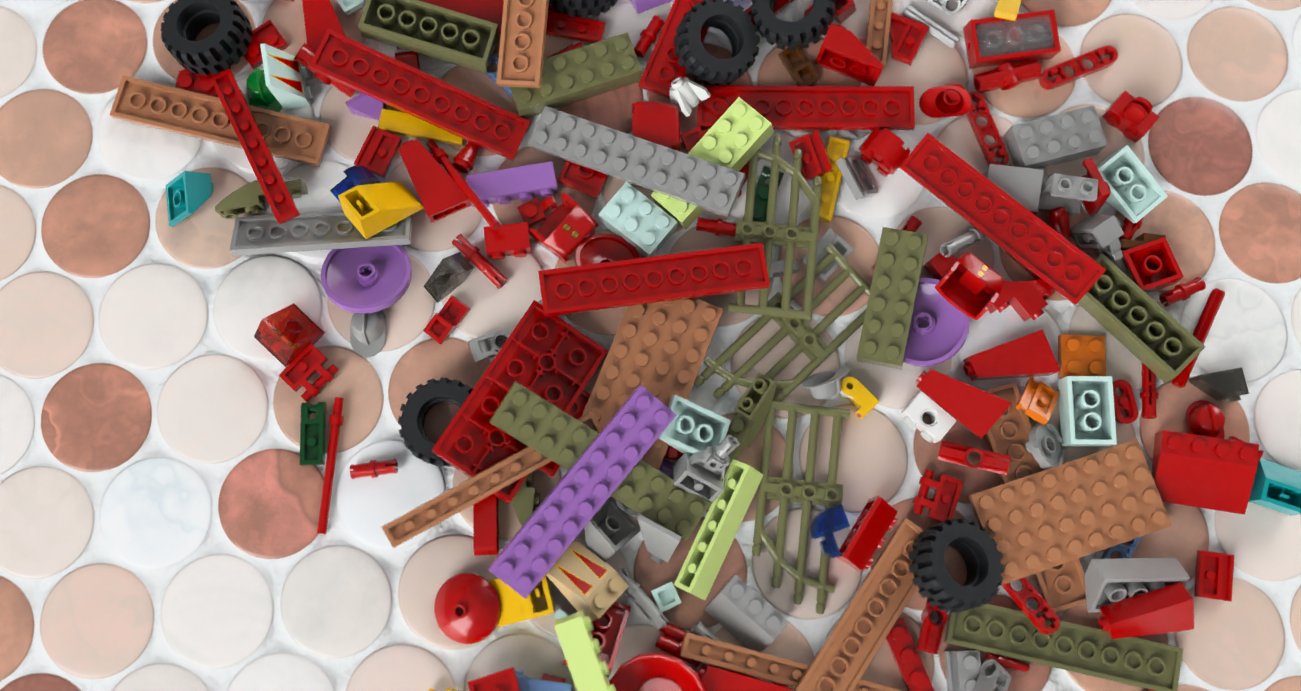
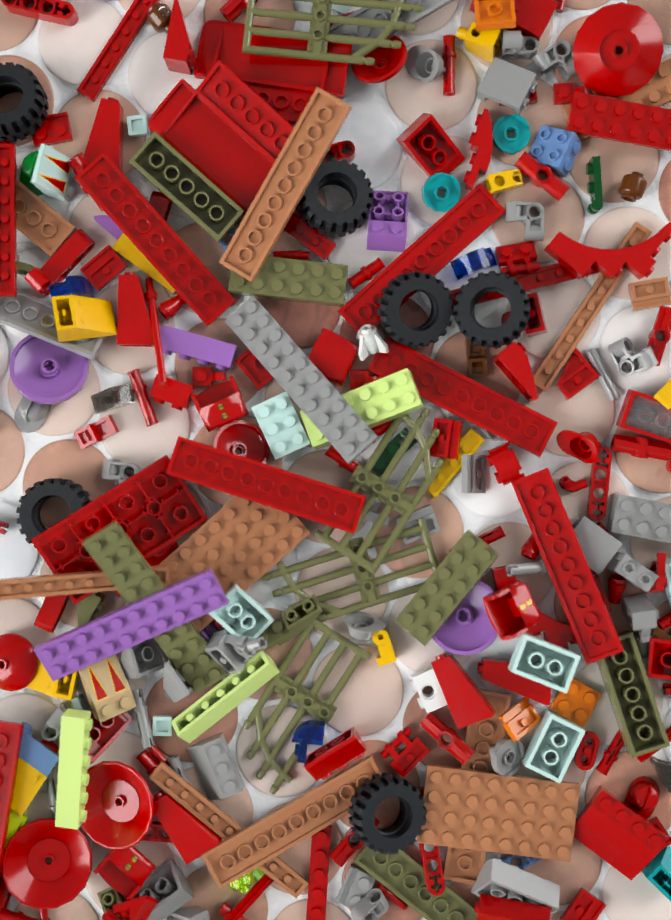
camera: 25 degrees right, 10 degrees up
none -> red beam [25,229,95,296]
none -> light grey piece [41,703,68,741]
none -> light aqua brick [508,633,581,694]
none -> red cone [520,534,539,560]
none -> red arm [559,476,588,493]

